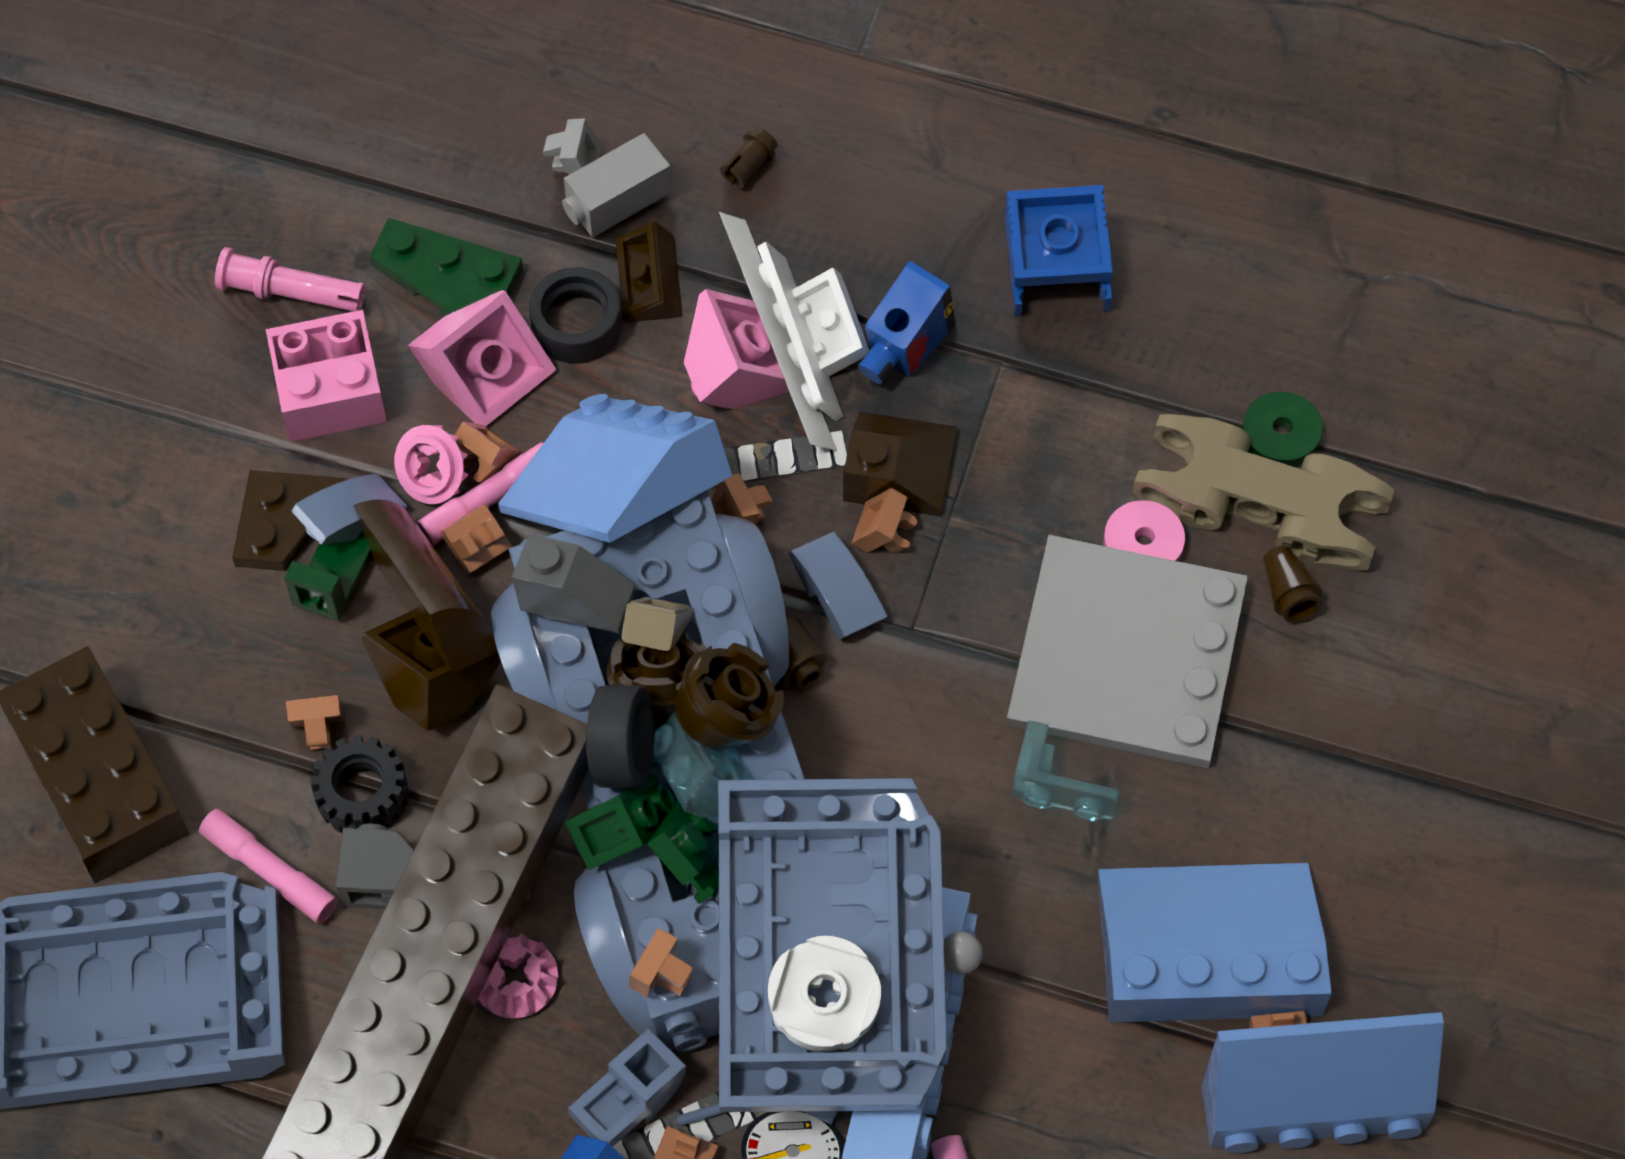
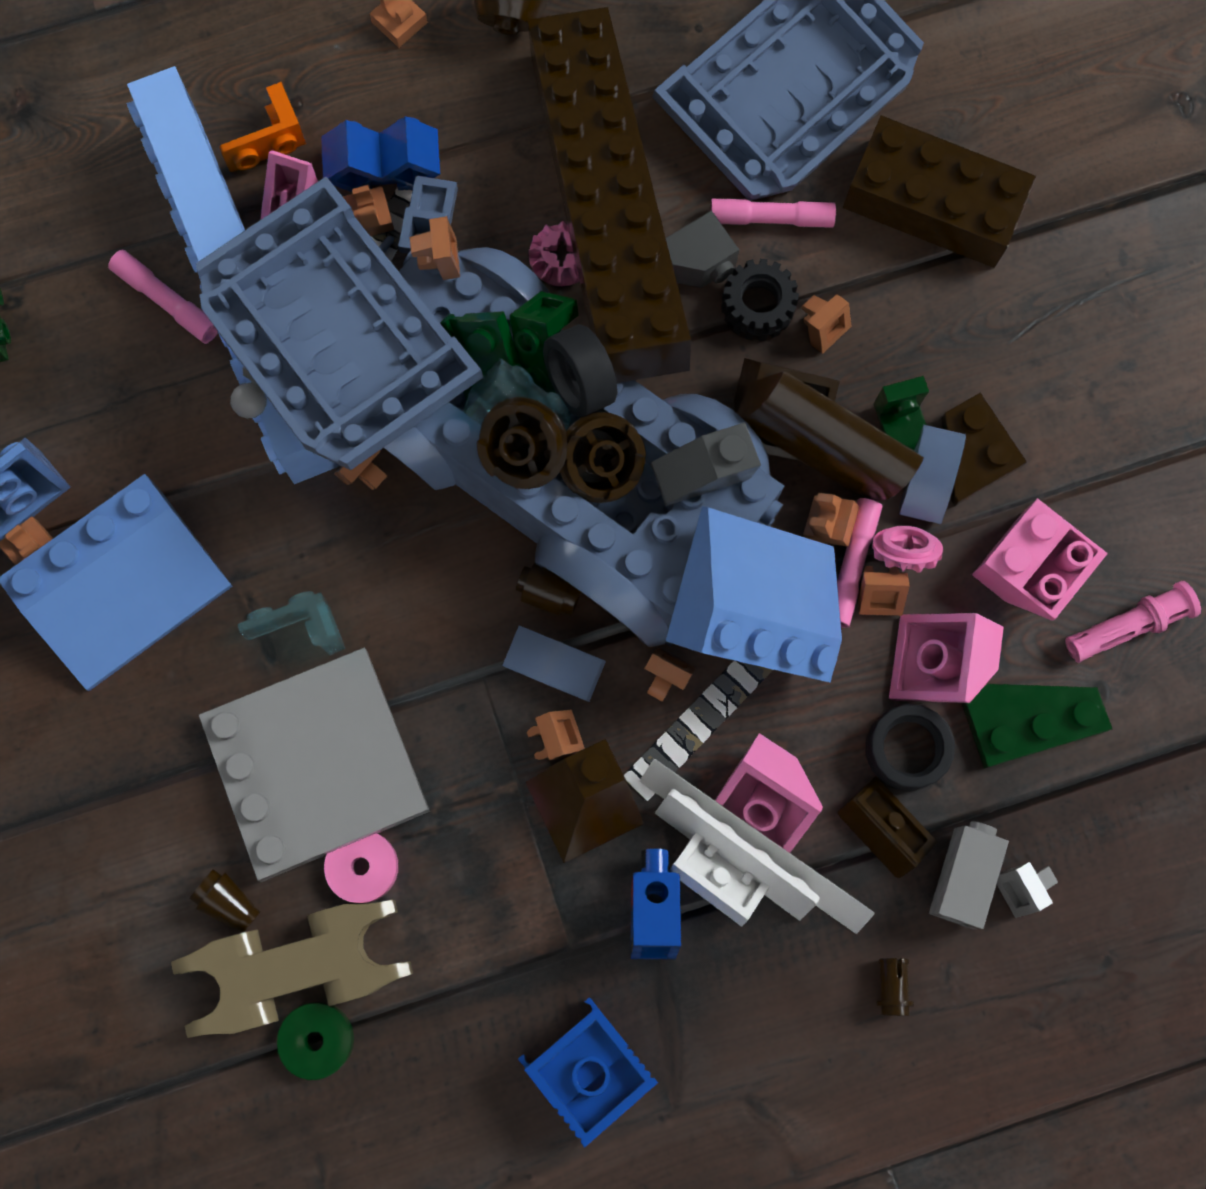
camera: 140 degrees right, 15 degrees up
dark tan slope [622,597,693,651] -> none
white plate [768,936,881,1052] -> none

